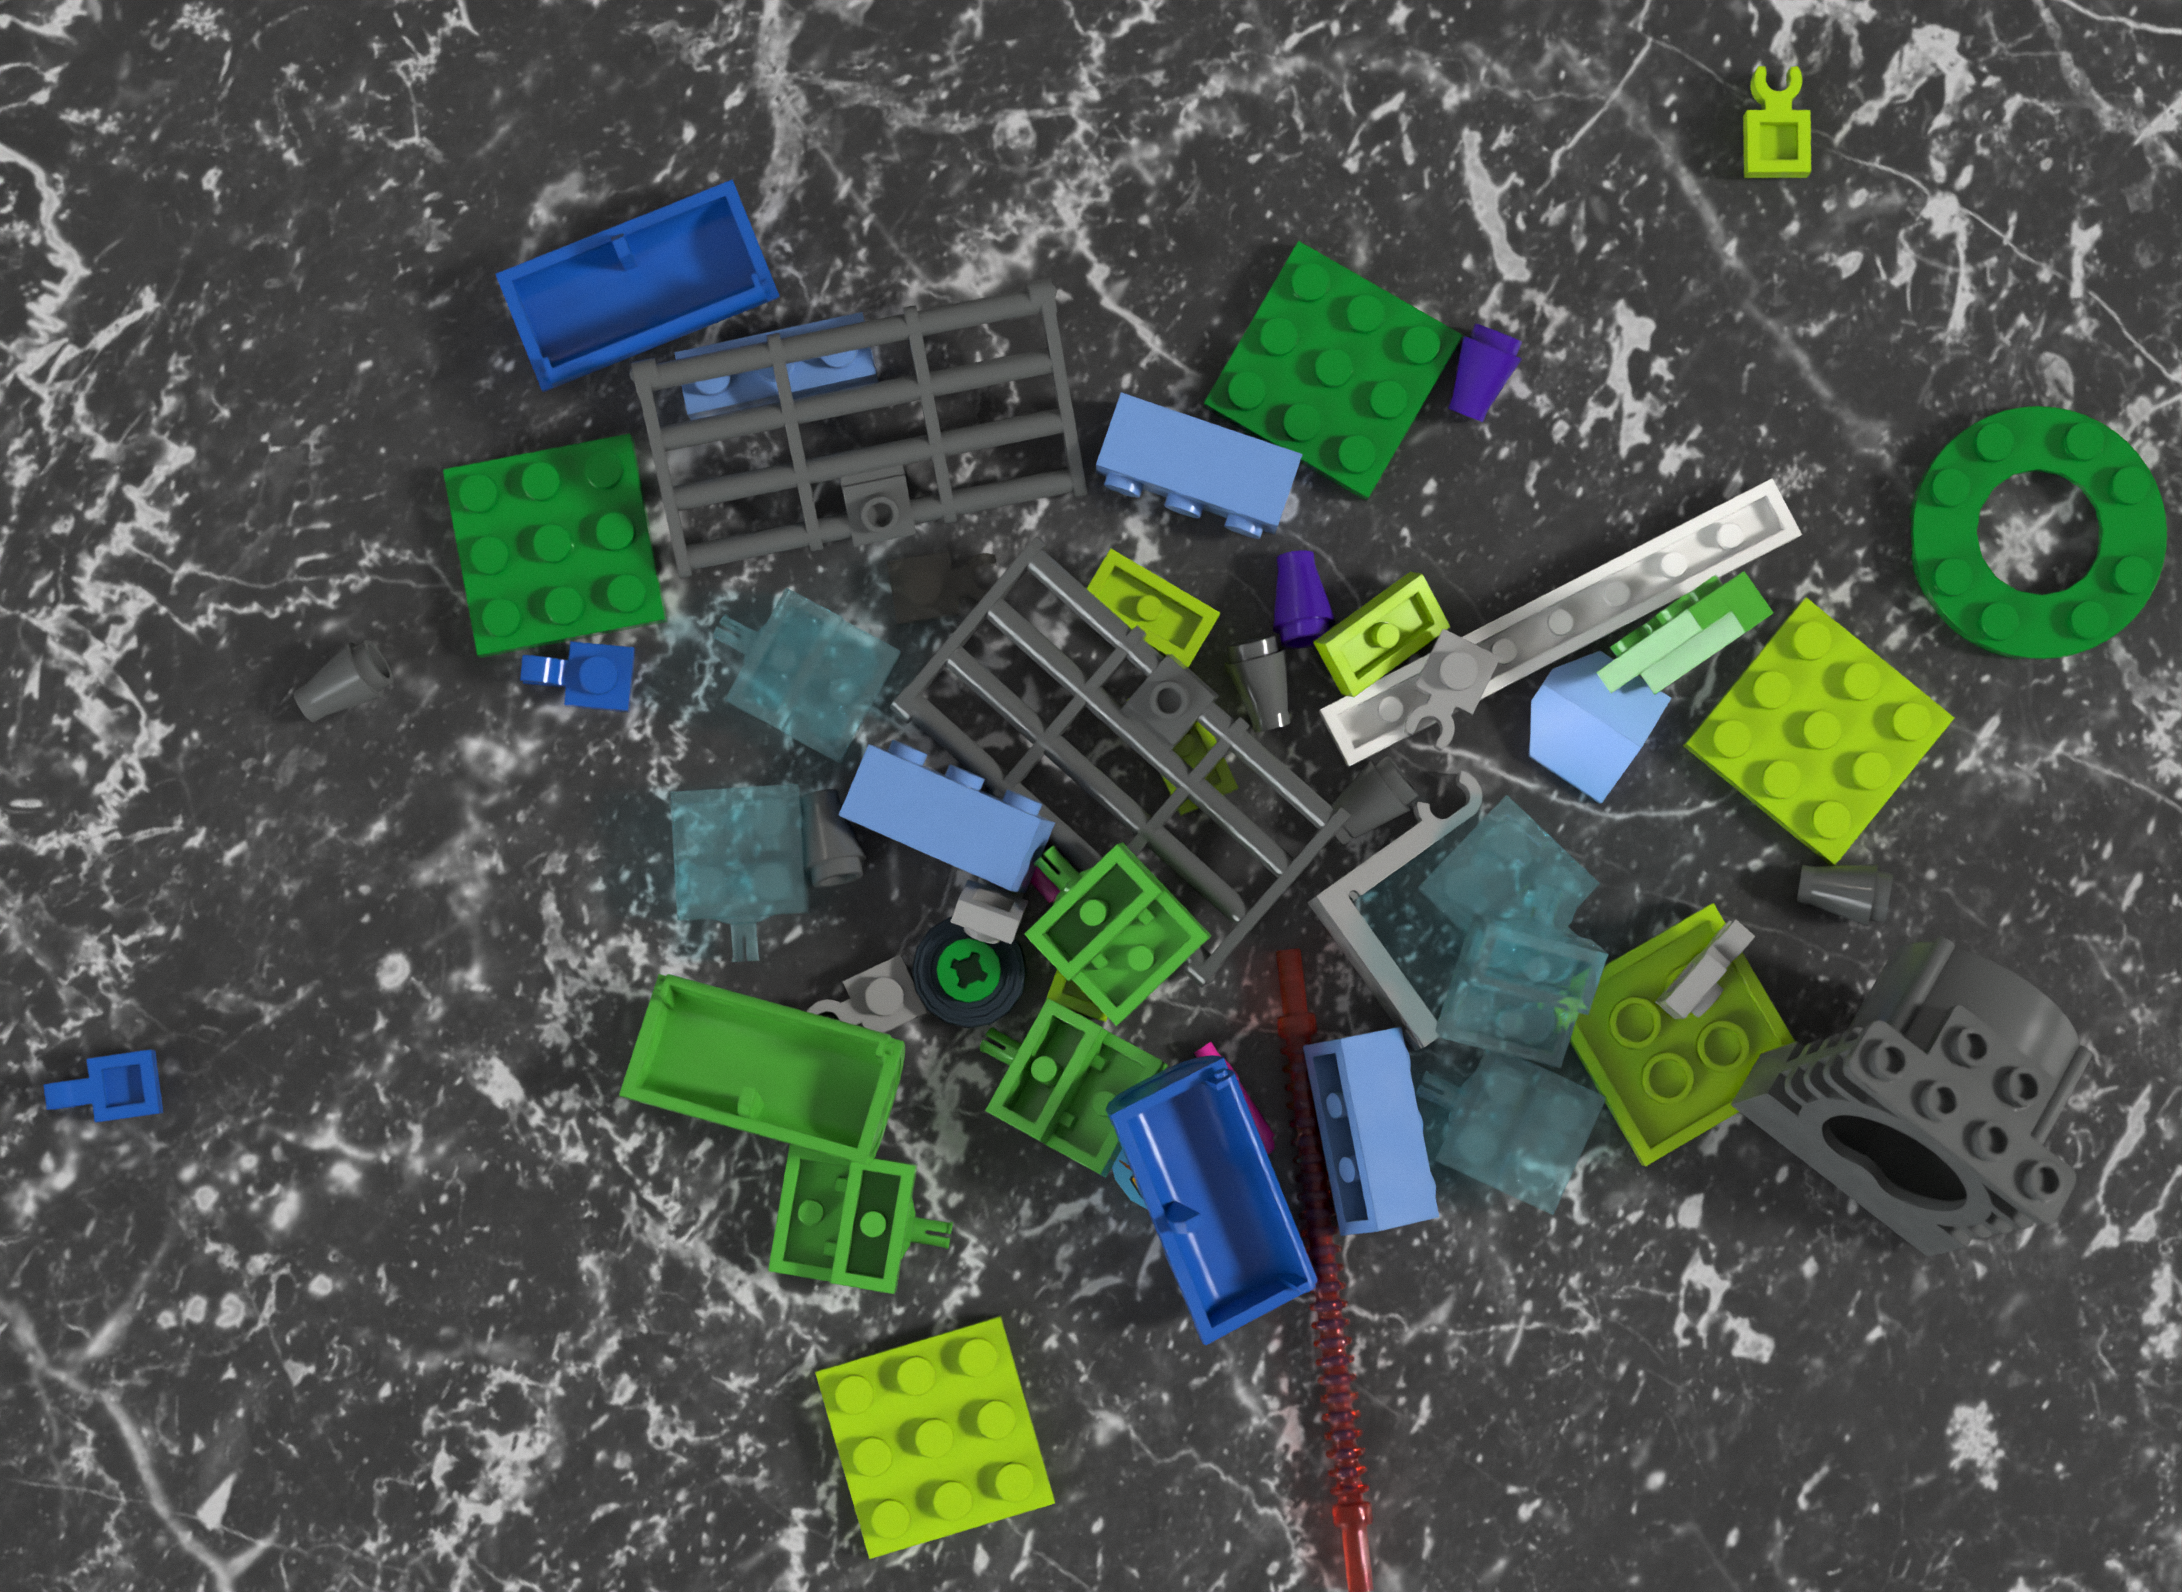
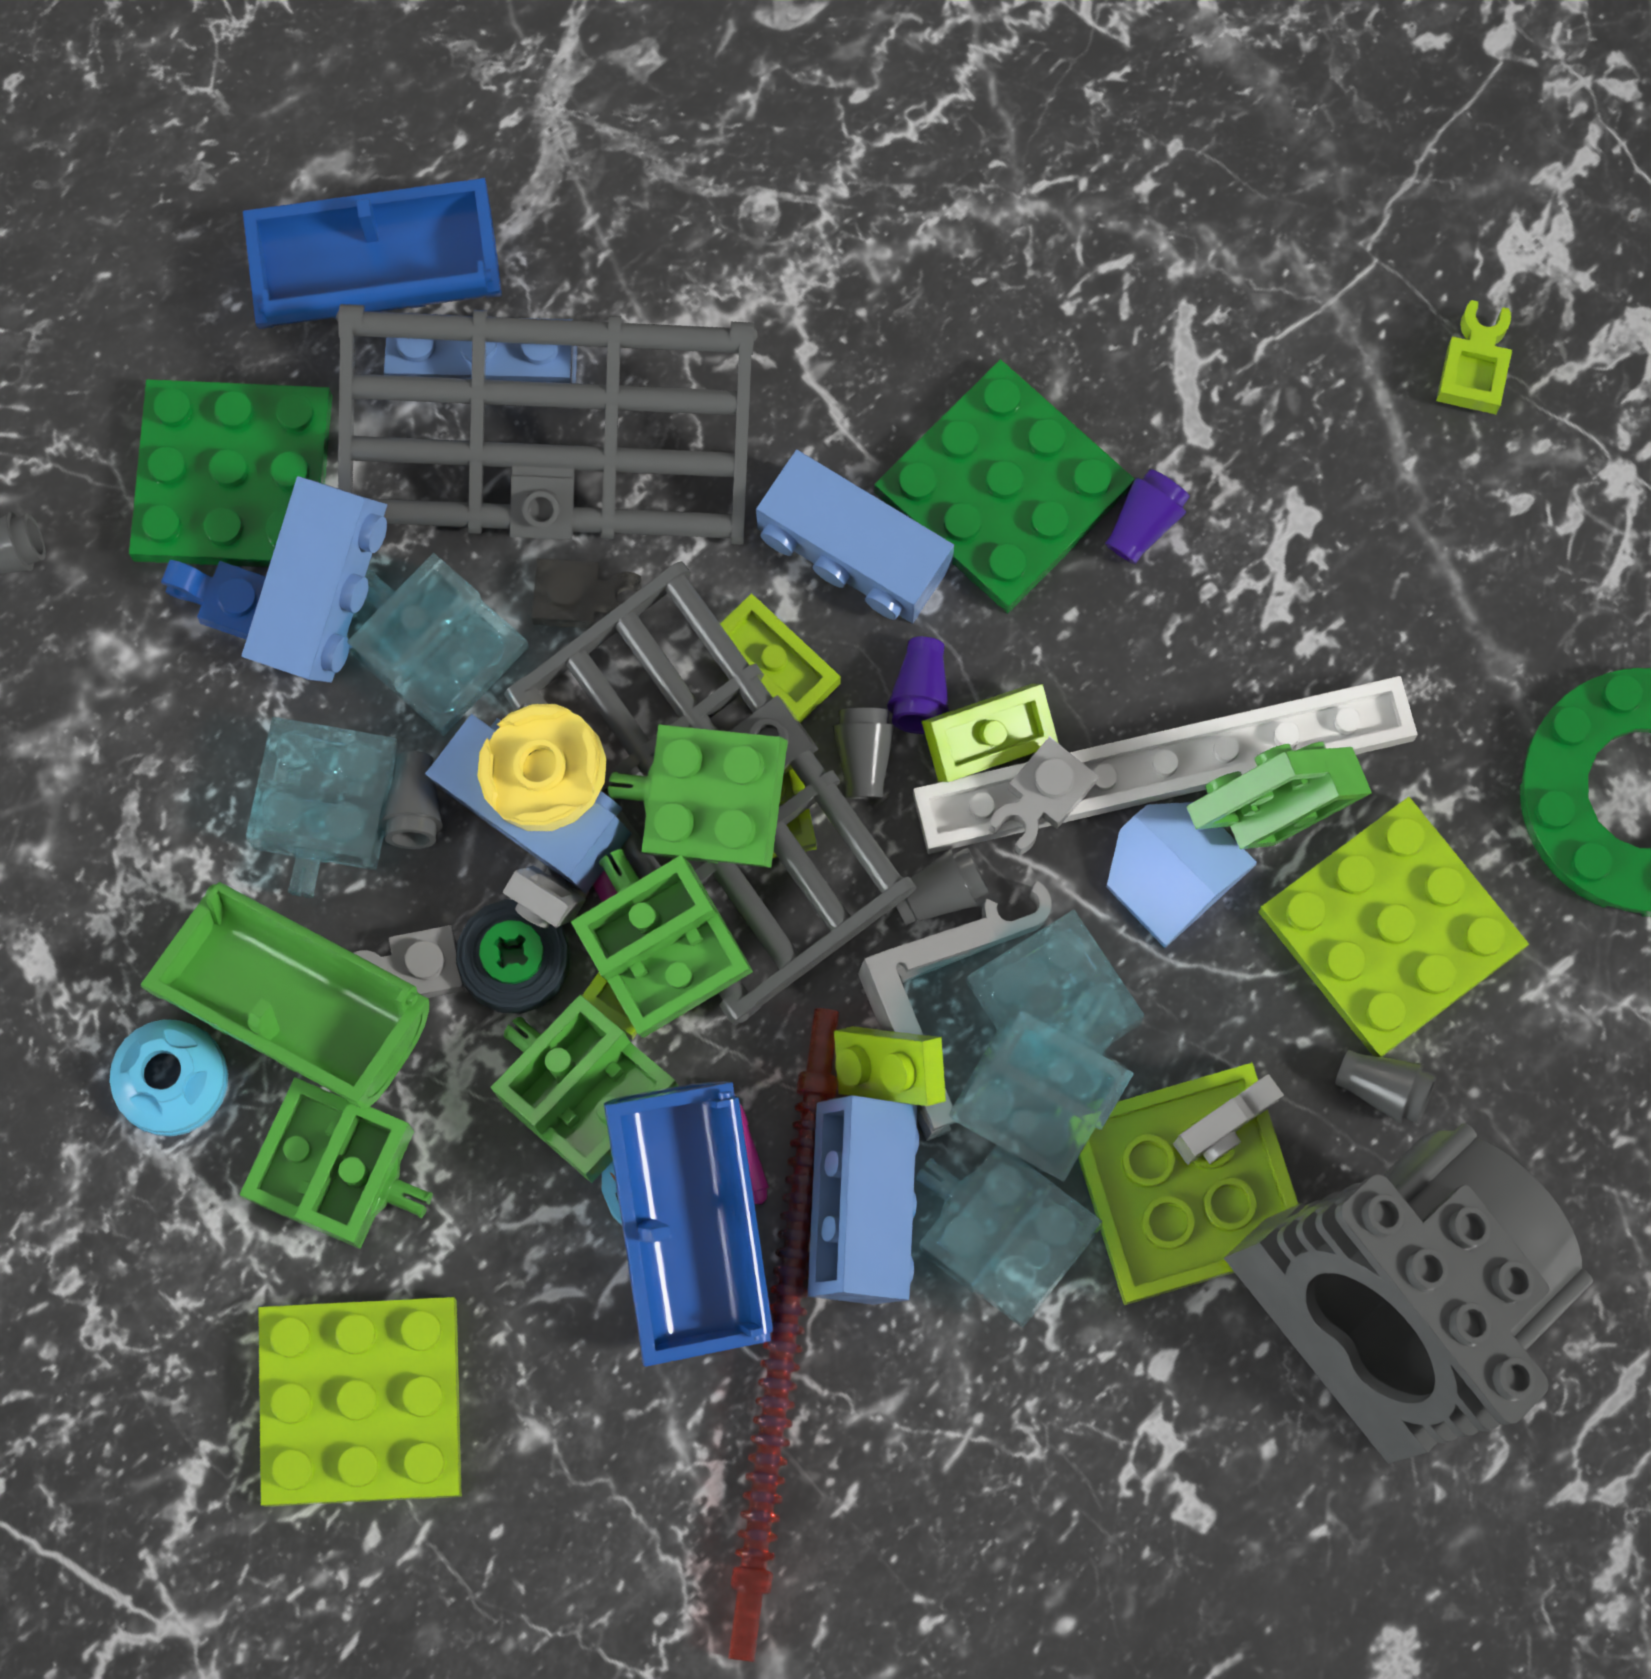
camera: 15 degrees right, 10 degrees down
none -> medium azure piece [110,1019,229,1136]
none -> medium blue brick [241,476,388,683]
none -> light yellow tile [477,704,606,831]
none -> bright green plate [608,725,788,868]
none -> lime plate [834,1026,946,1106]

